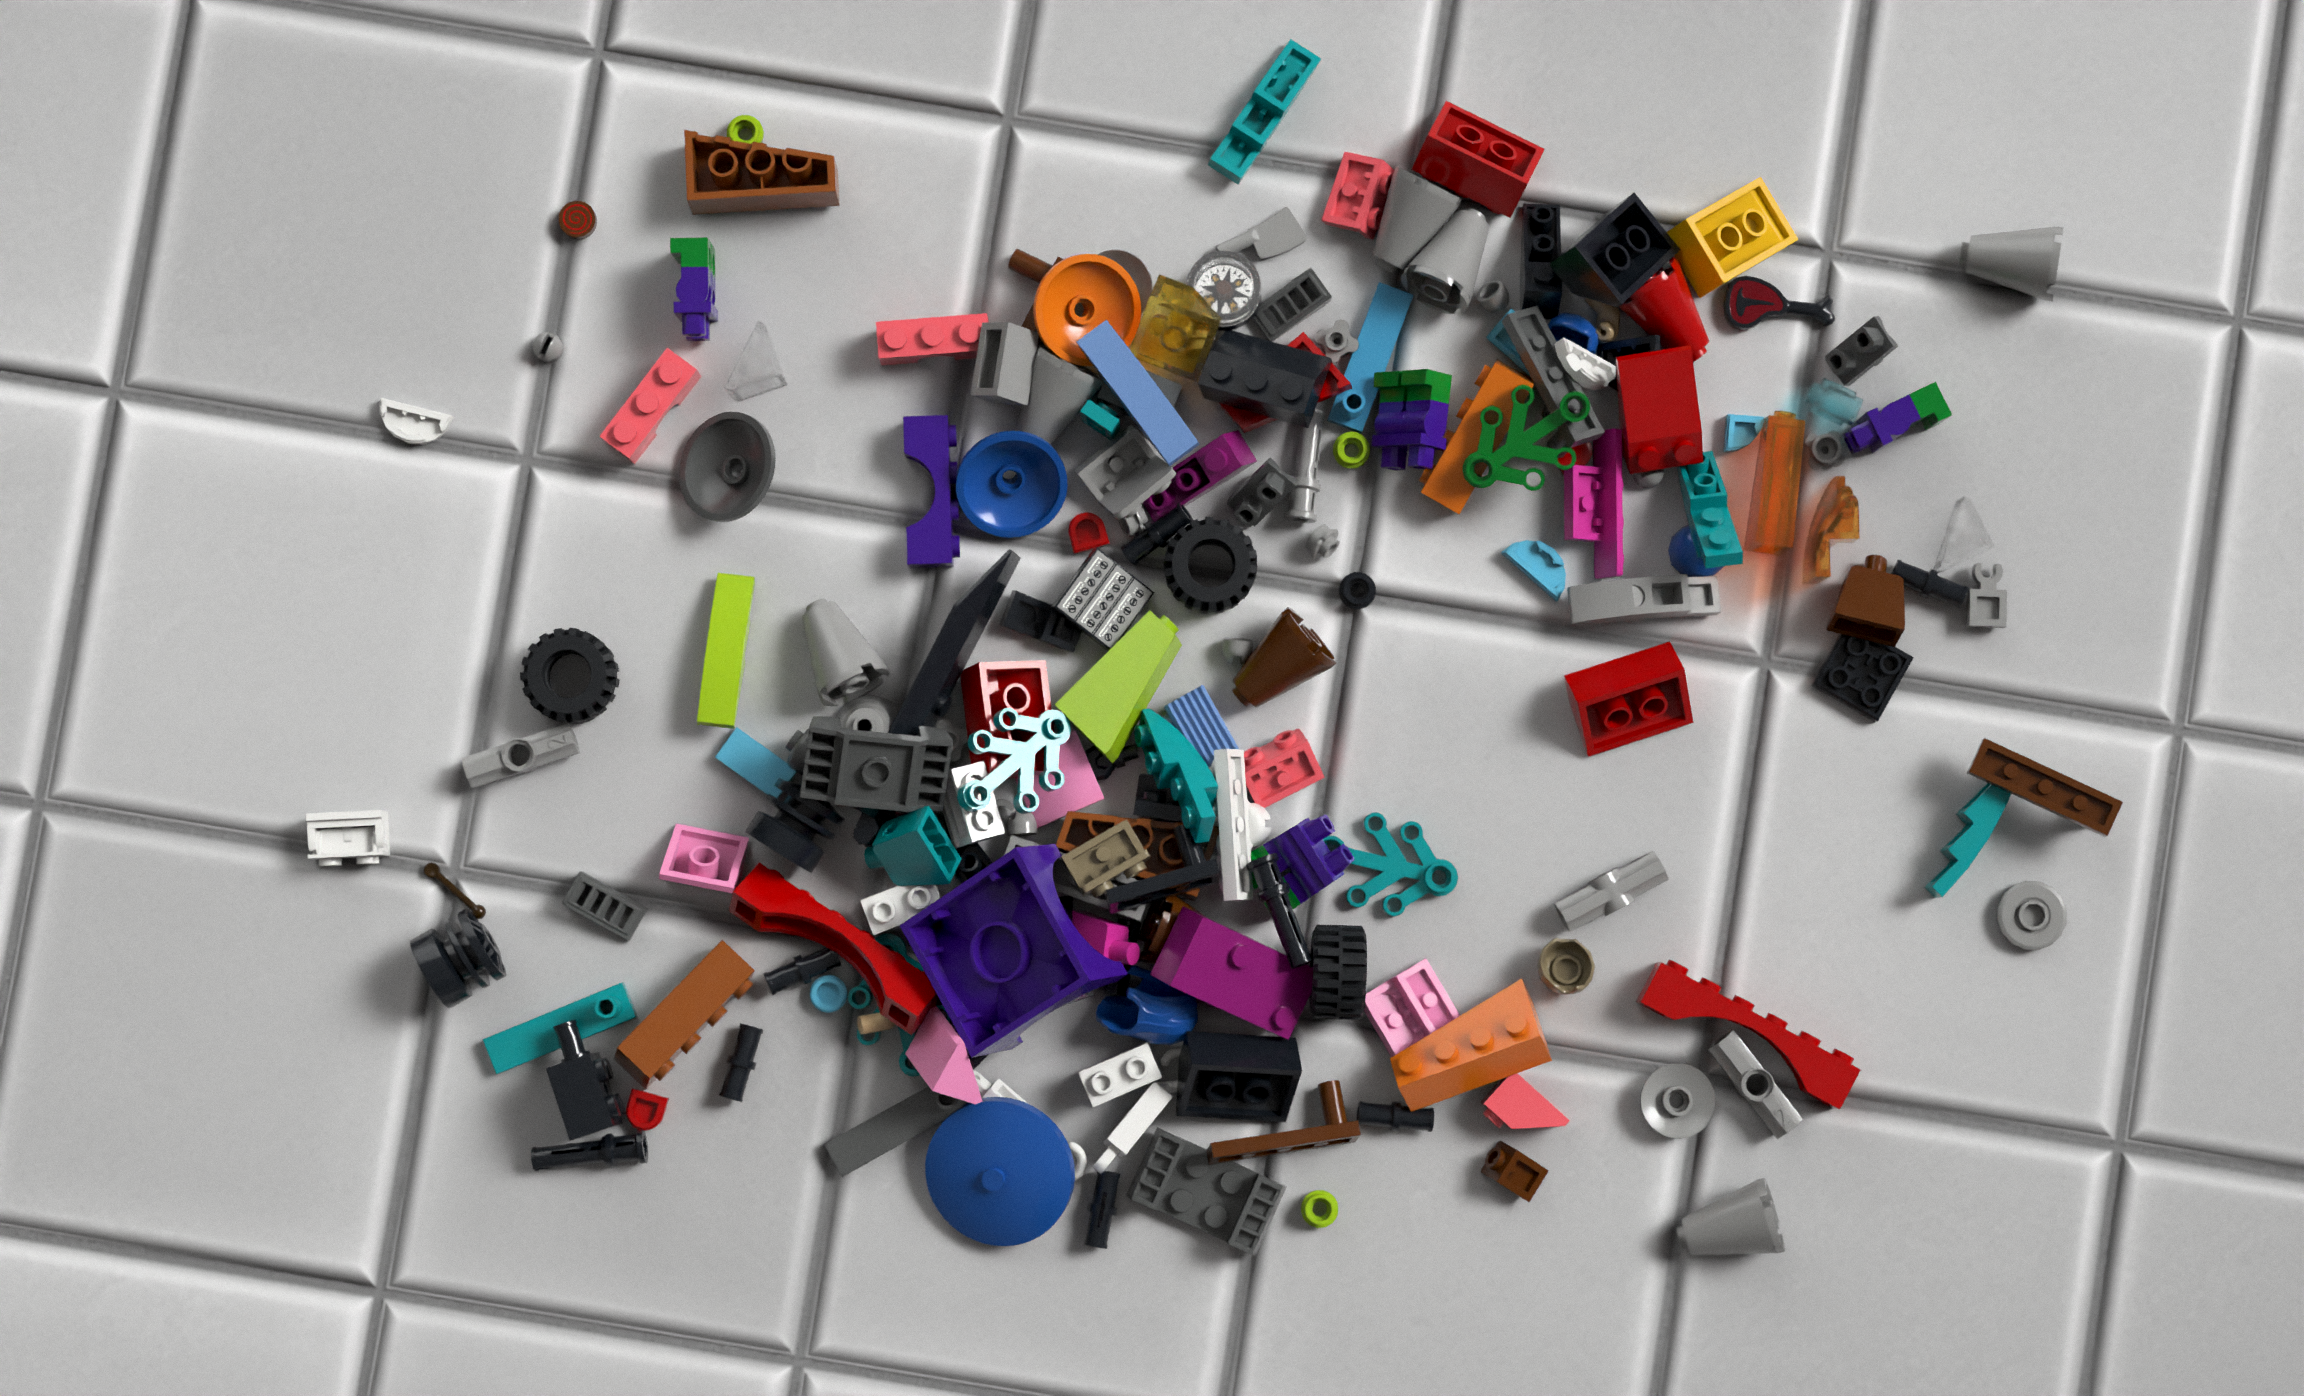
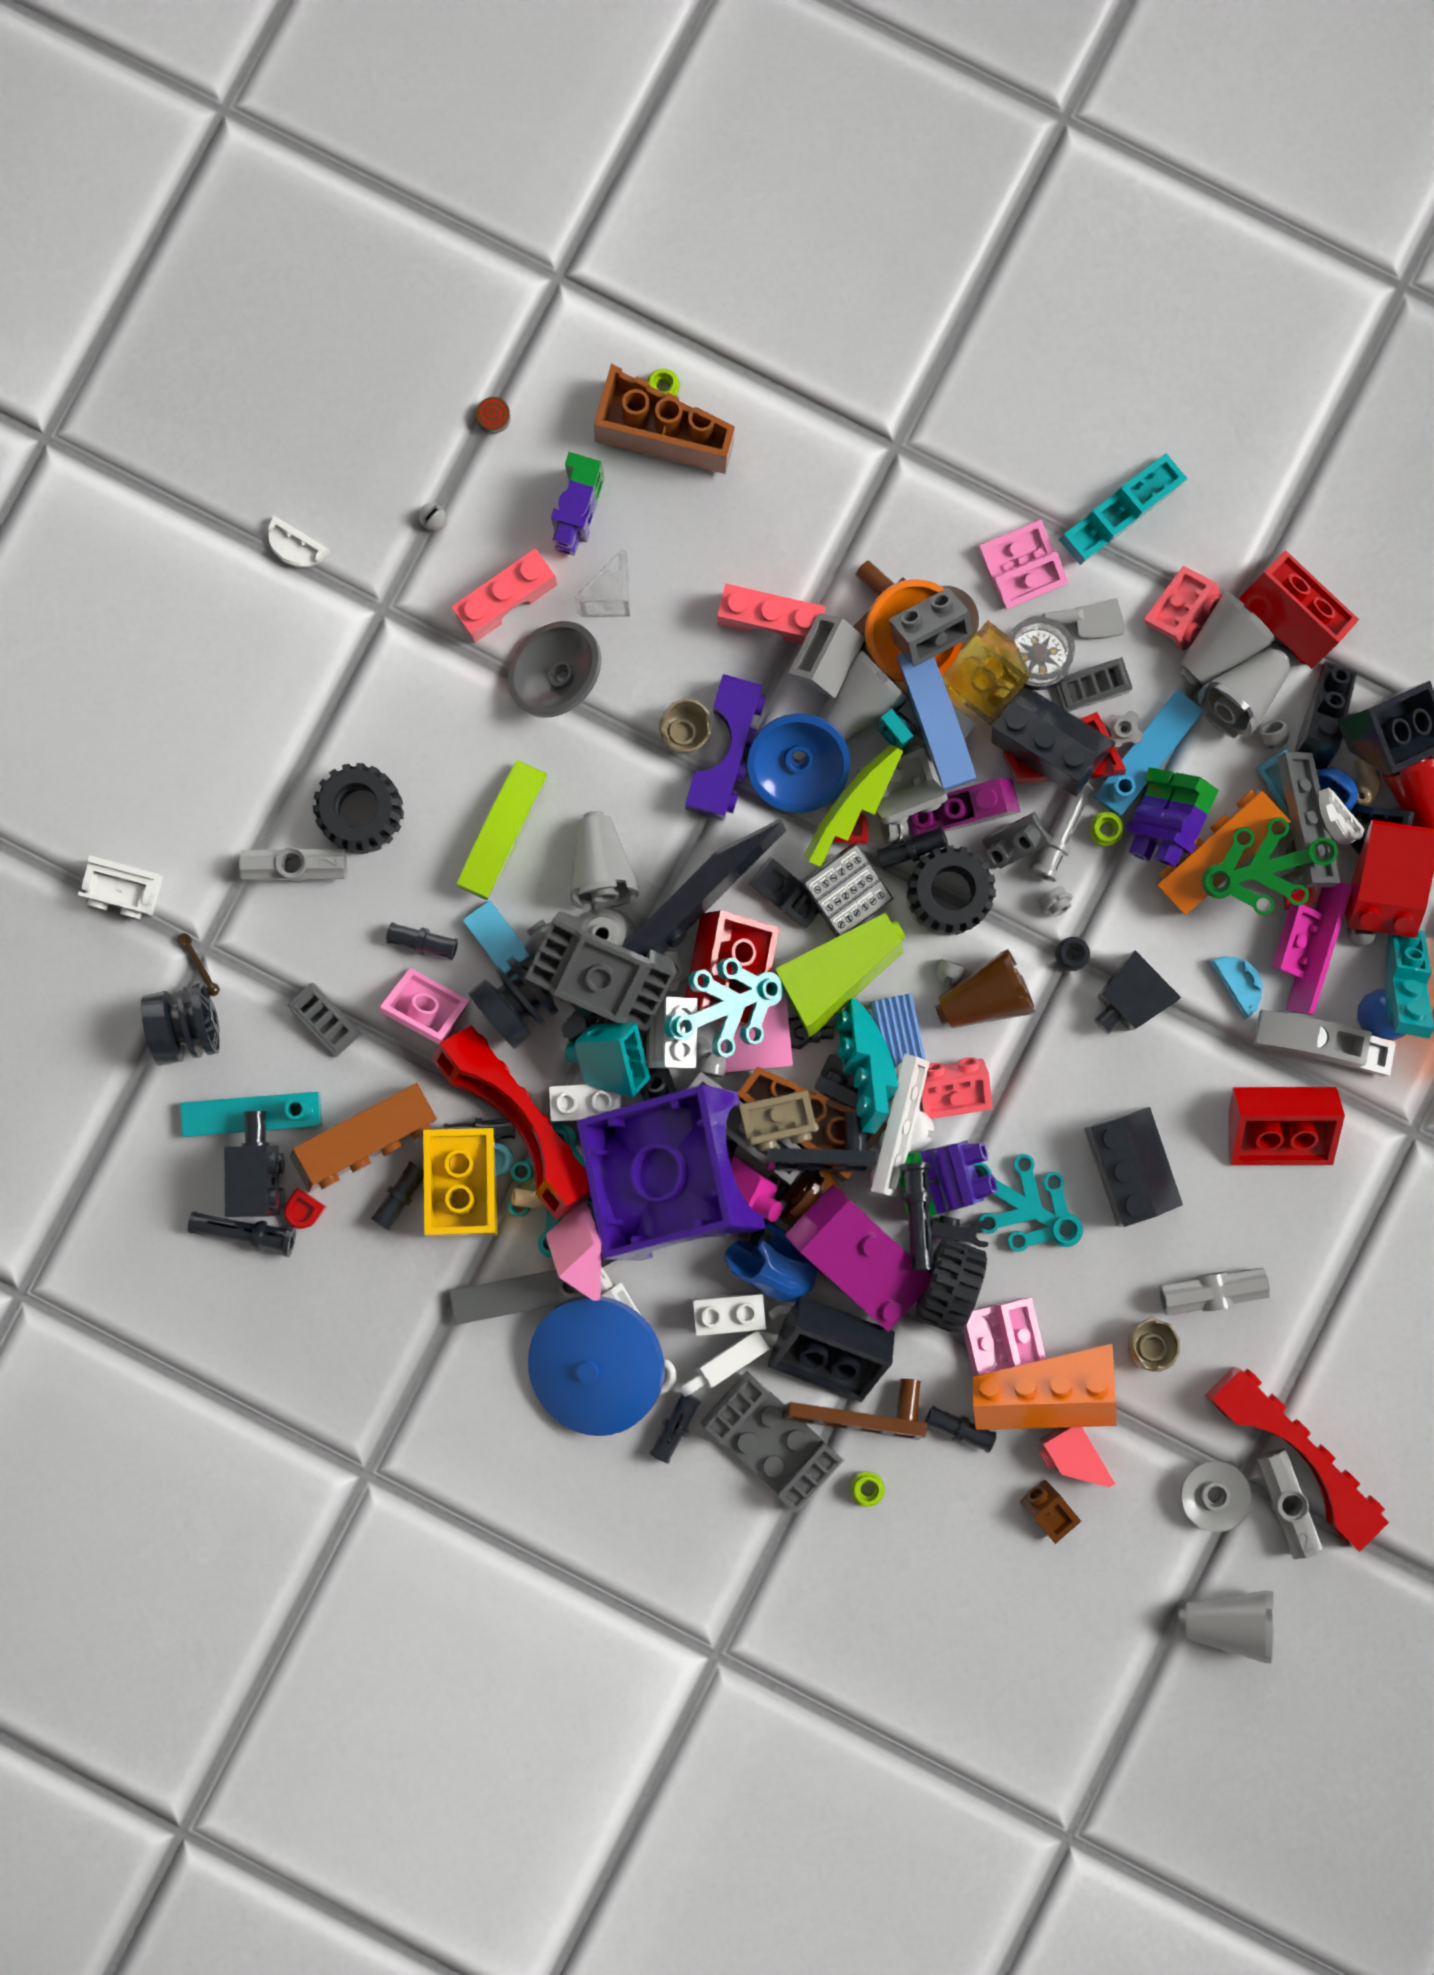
camera: 20 degrees right, 0 degrees up
none -> black pin [386,922,458,960]
none -> yellow slope [423,1128,498,1238]
none -> dark tan hair [659,698,711,754]
none -> lime slope [803,744,903,867]
none -> dark grey brick [889,588,974,667]
none -> black plate [931,1215,992,1247]
none -> bright pink slope [977,519,1069,610]
none -> black slope [1084,1107,1183,1227]
none -> black torso [1094,950,1181,1034]

